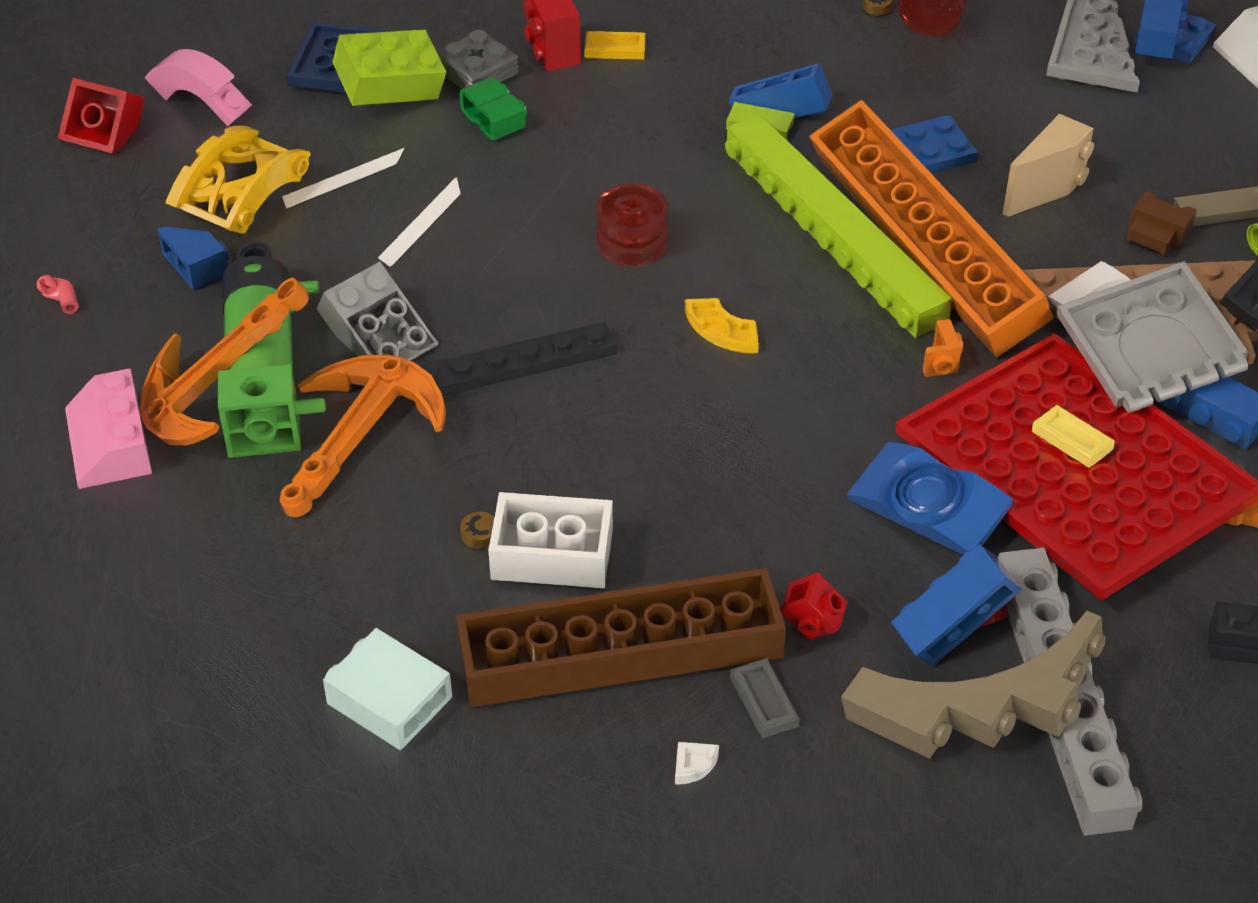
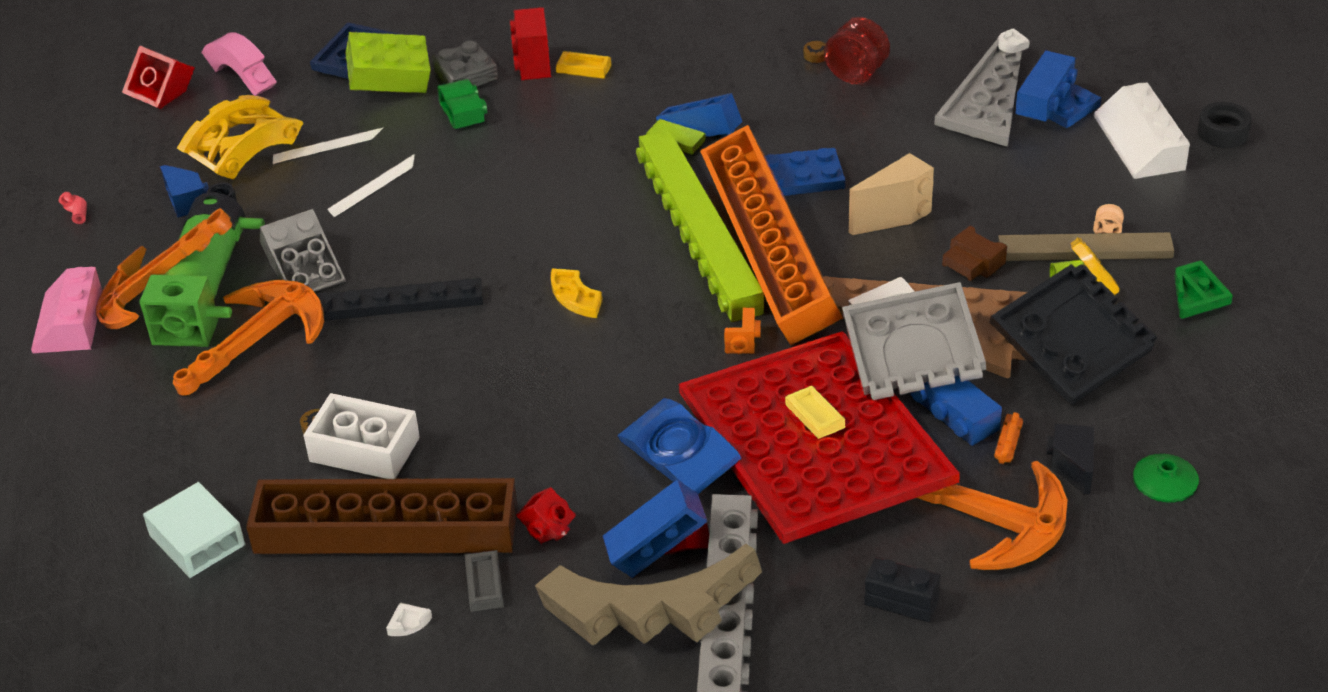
camera: 15 degrees right, 5 degrees down
clear red wheel [596,183,669,266] -> none

